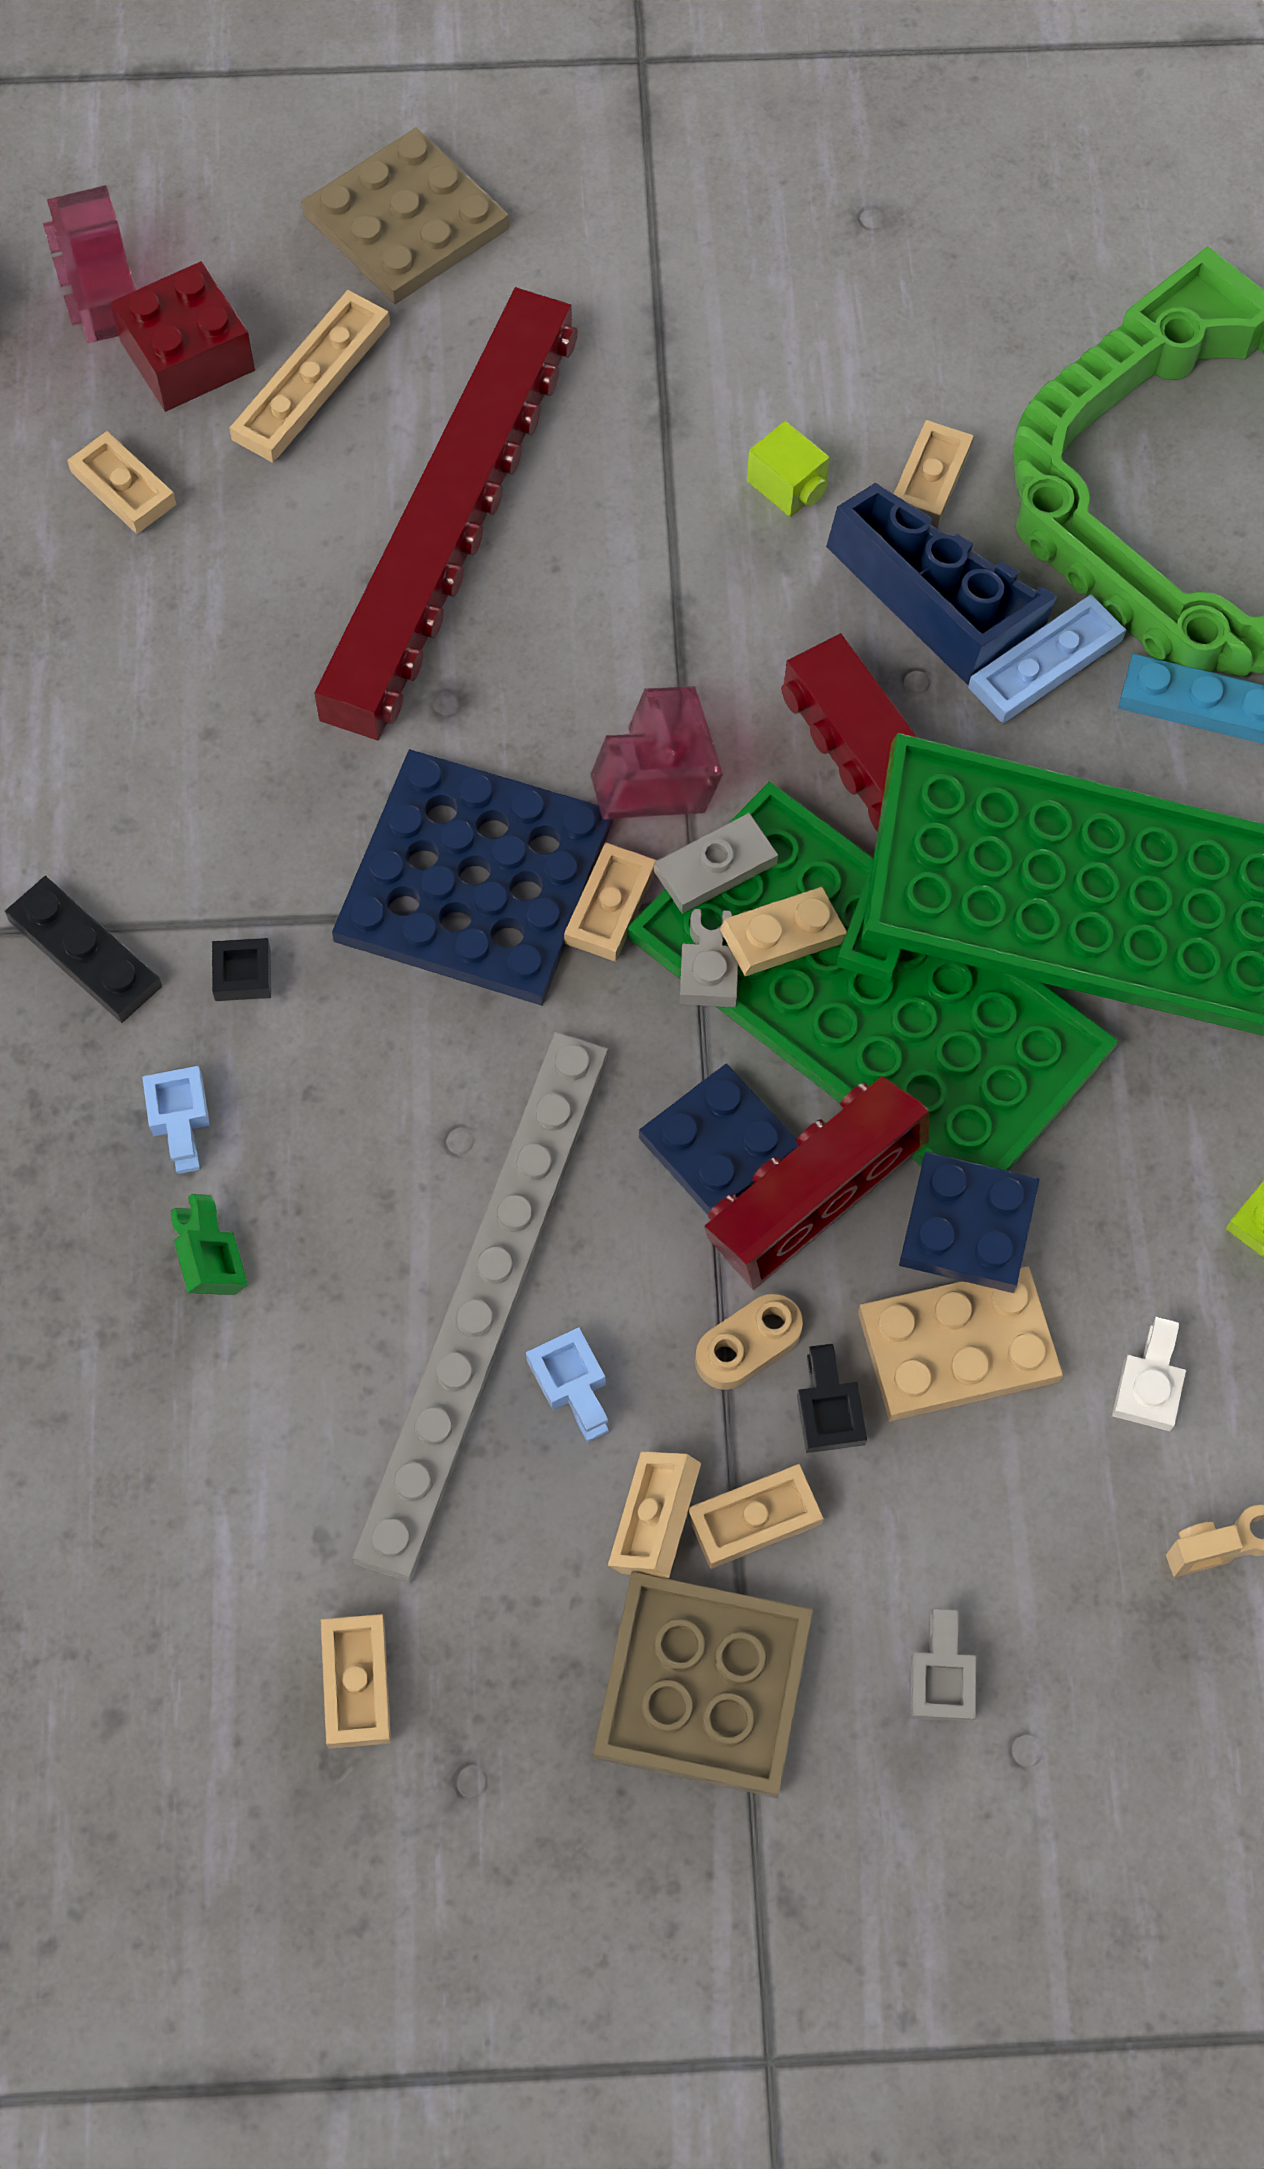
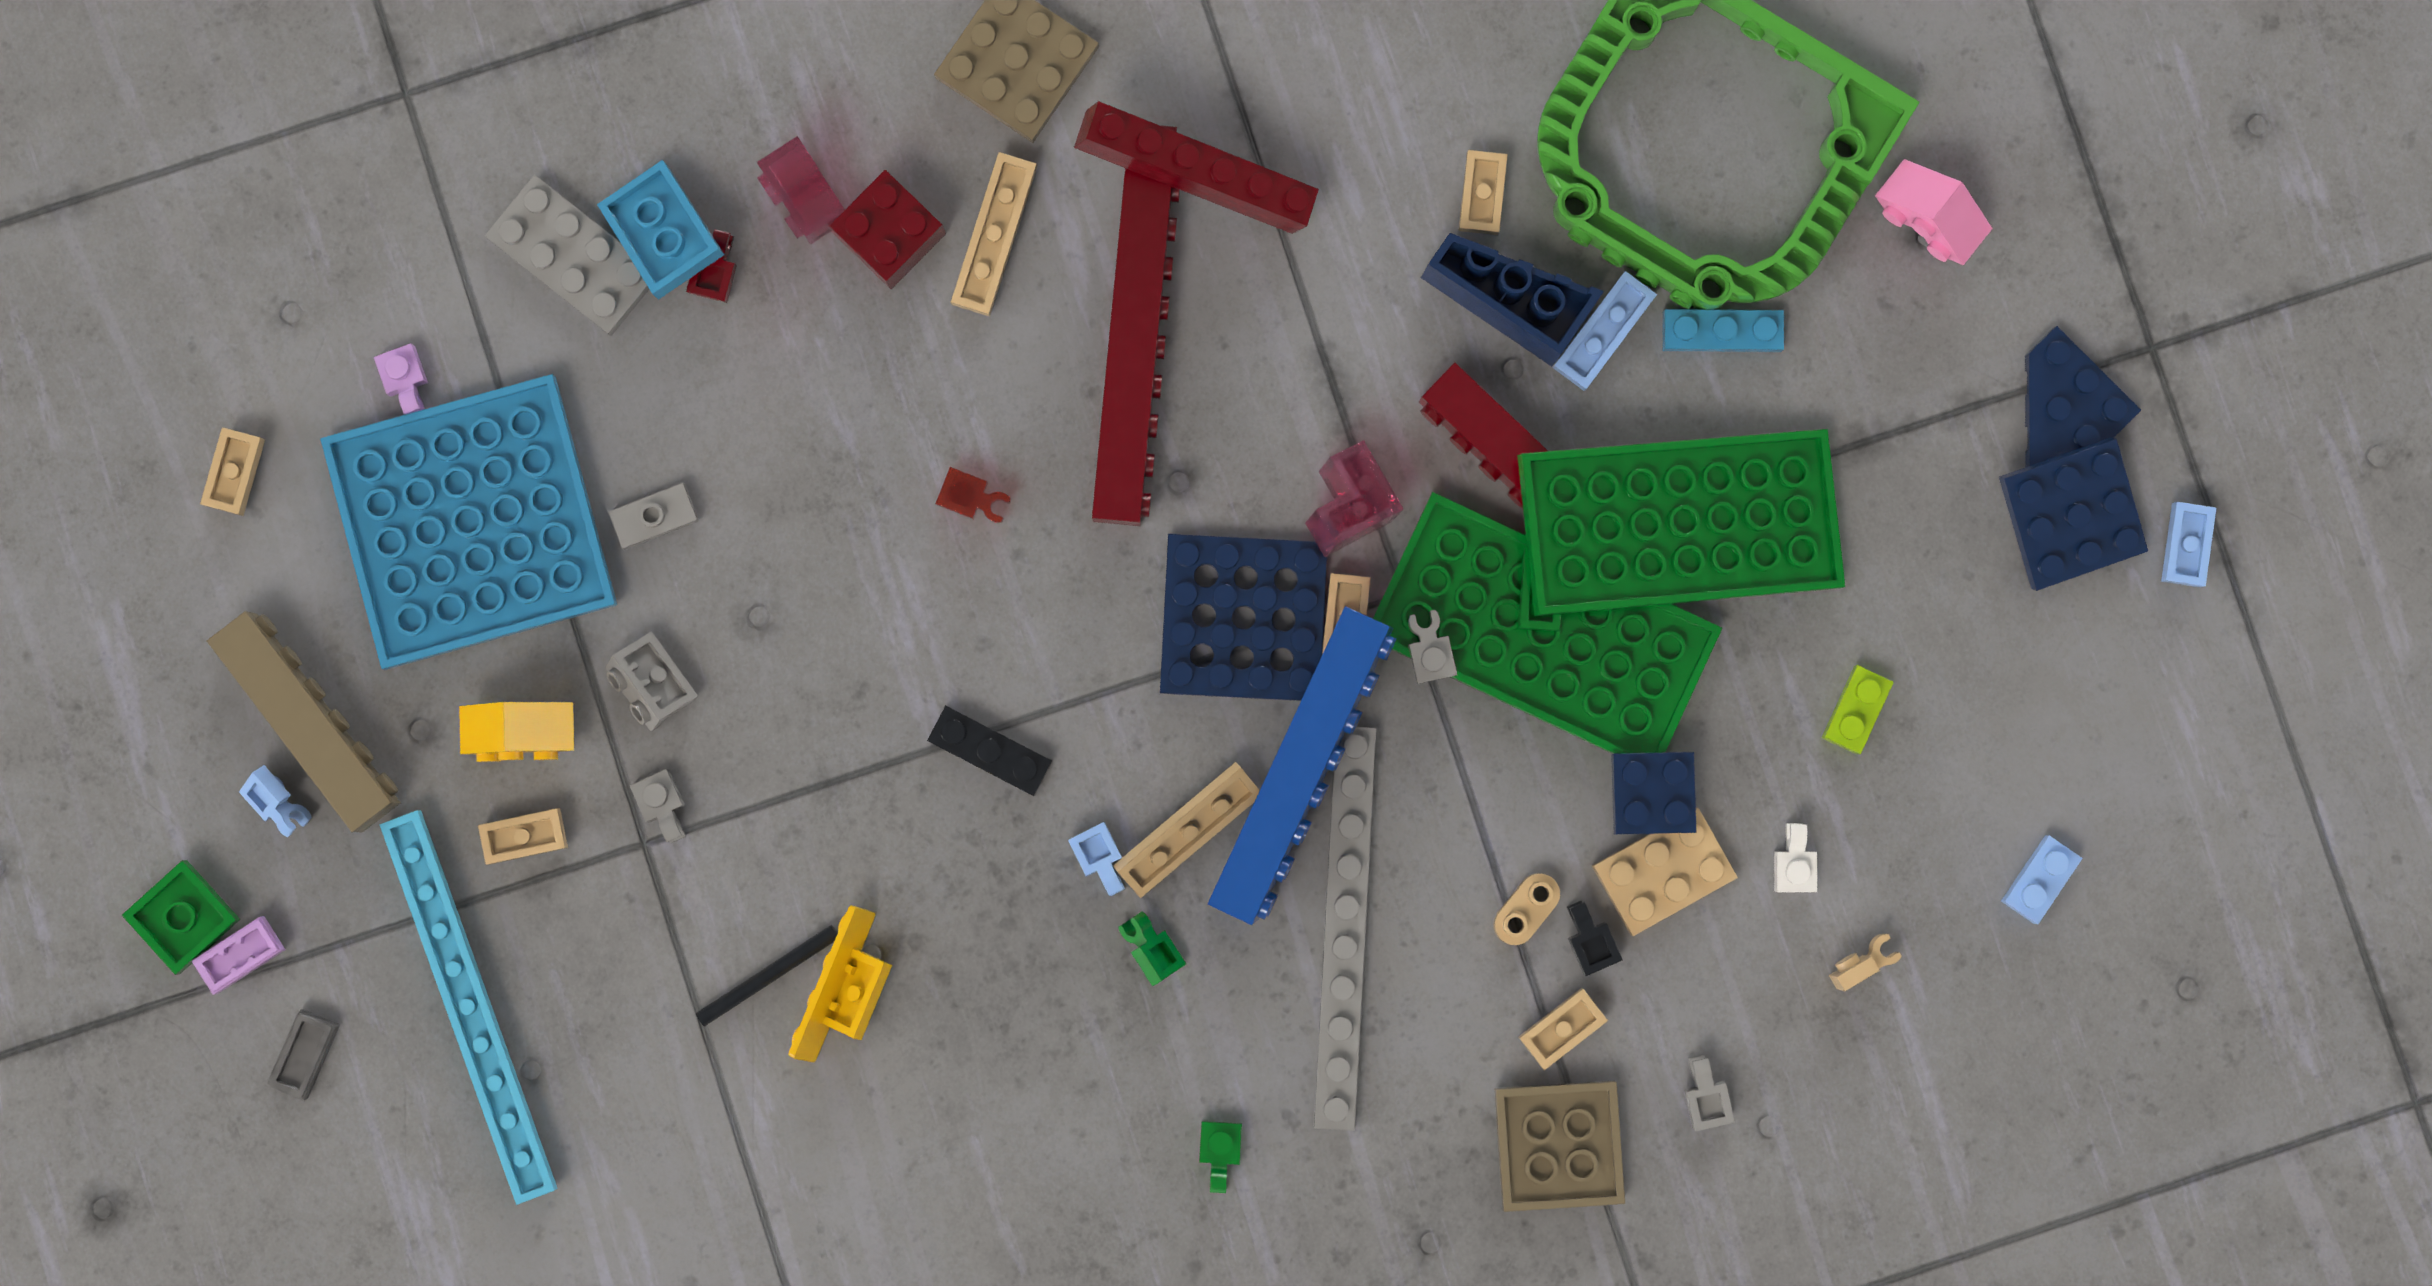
camera: 20 degrees left, 20 degrees up
tan plate [67,431,177,534] -> none
black plate [212,938,271,1001] -> none
tan plate [321,1614,391,1749] -> none
light blue plate [526,1327,609,1443] -> none
tan plate [608,1452,701,1578] -> none
dark blue plate [639,1063,799,1215] -> none
light grey plate [654,813,778,914] -> none
dark red slope [704,1076,929,1291] -> none
tan plate [720,887,847,976] -> none
lime brick [747,420,830,518] -> none
none -> clear red plate [935,467,1011,524]
none -> dark red brick [1074,101,1319,234]
none -> tan plate [1113,762,1260,898]
none -> green plate [1199,1121,1242,1193]
none -> blue brick [1208,606,1397,925]

